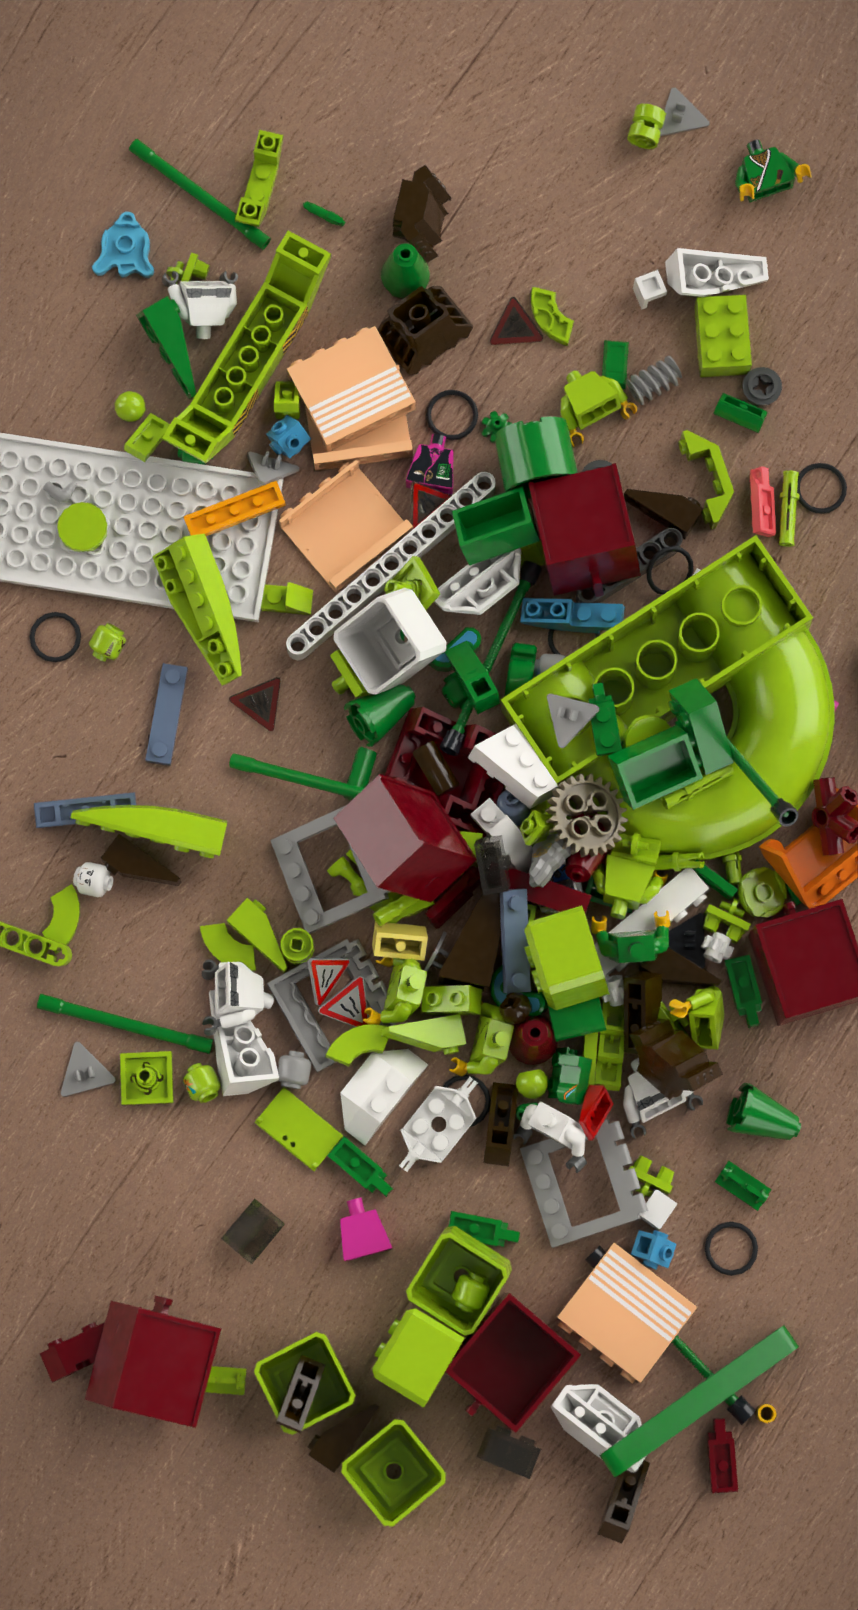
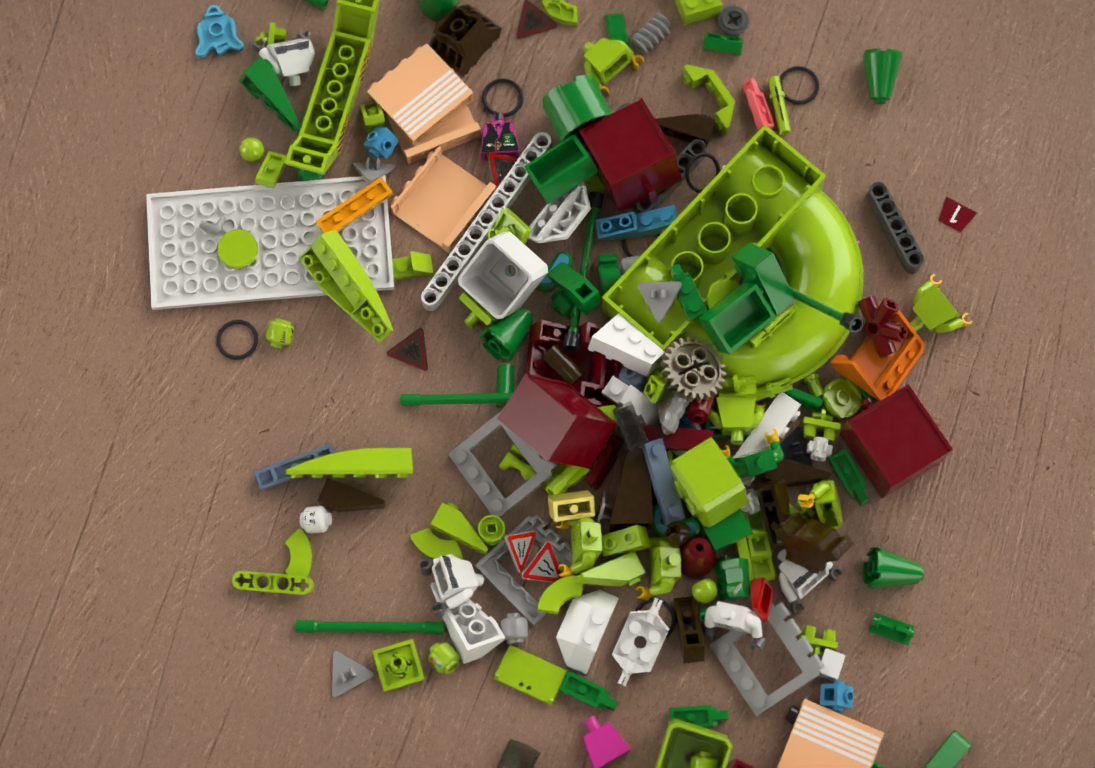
camera: 15 degrees left, 5 degrees down
sand blue plate [145,663,188,766] -> none
green plant [481,411,512,443] -> none
black piece [704,1221,758,1276] -> none

